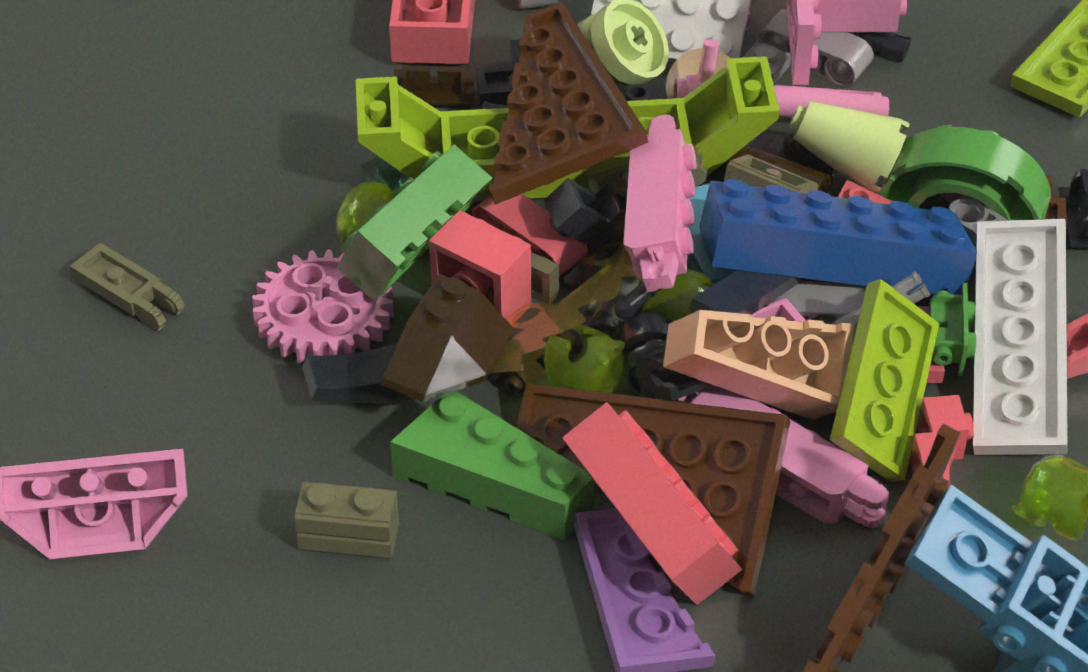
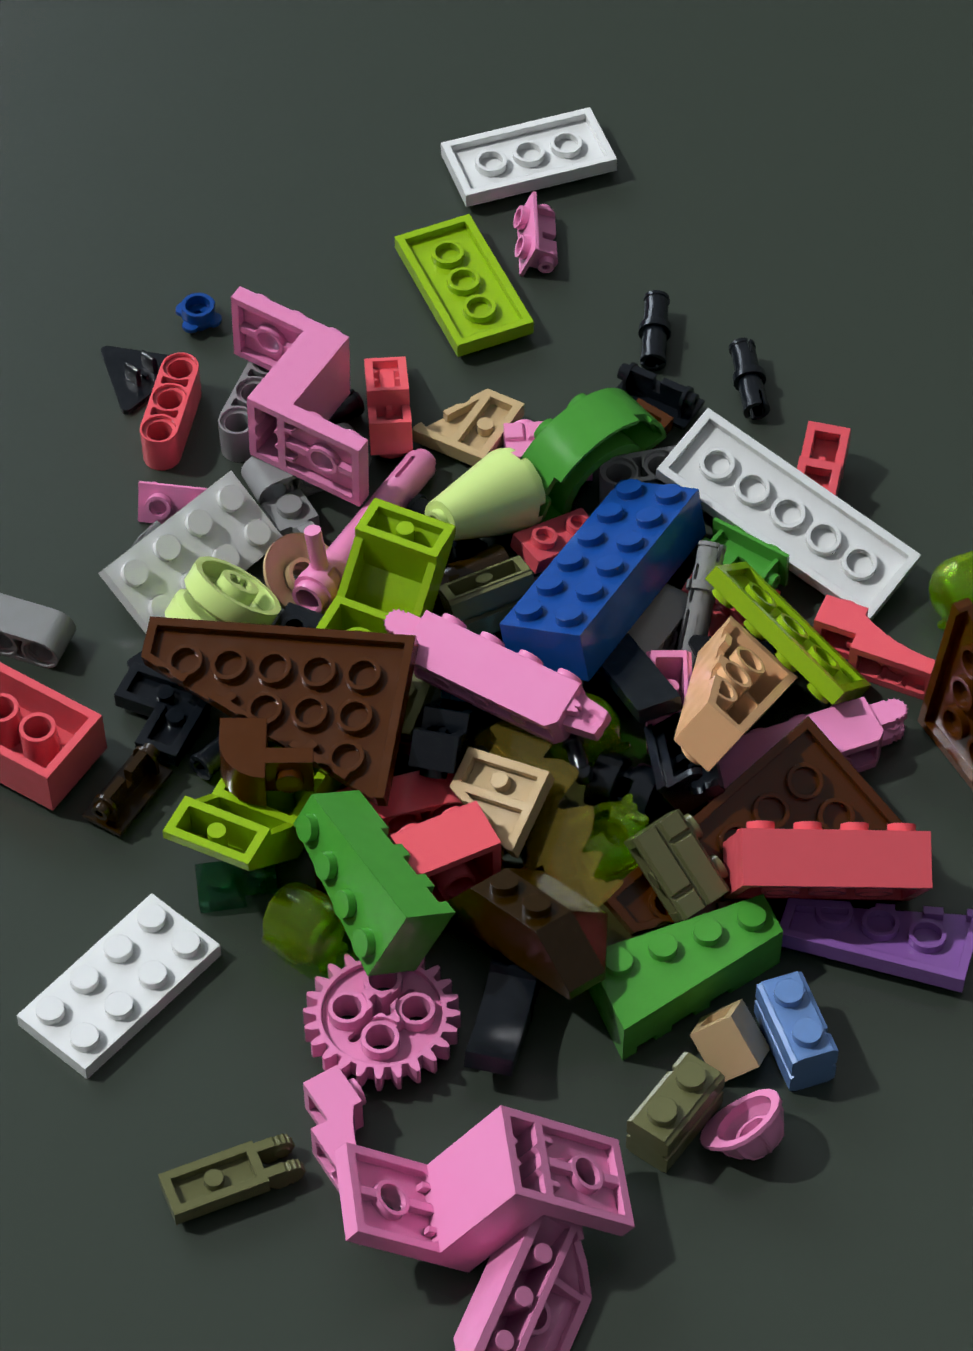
camera: 60 degrees left, 5 degrees up
none -> white plate [16,893,221,1079]
none -> reddish brown brick [219,718,314,806]
none -> bright pink slope [303,1065,367,1194]
none -> bright pink bracket [334,1105,635,1273]
none -> coral slope [364,356,413,459]
none -> tan wing [412,388,525,466]
none -> tan wing [449,747,555,858]
none -> olive brick [624,809,730,923]
none -> tan panel [690,999,770,1082]
none -> bright pink piece [700,1089,784,1161]
none -> medium blue brick [754,971,839,1091]

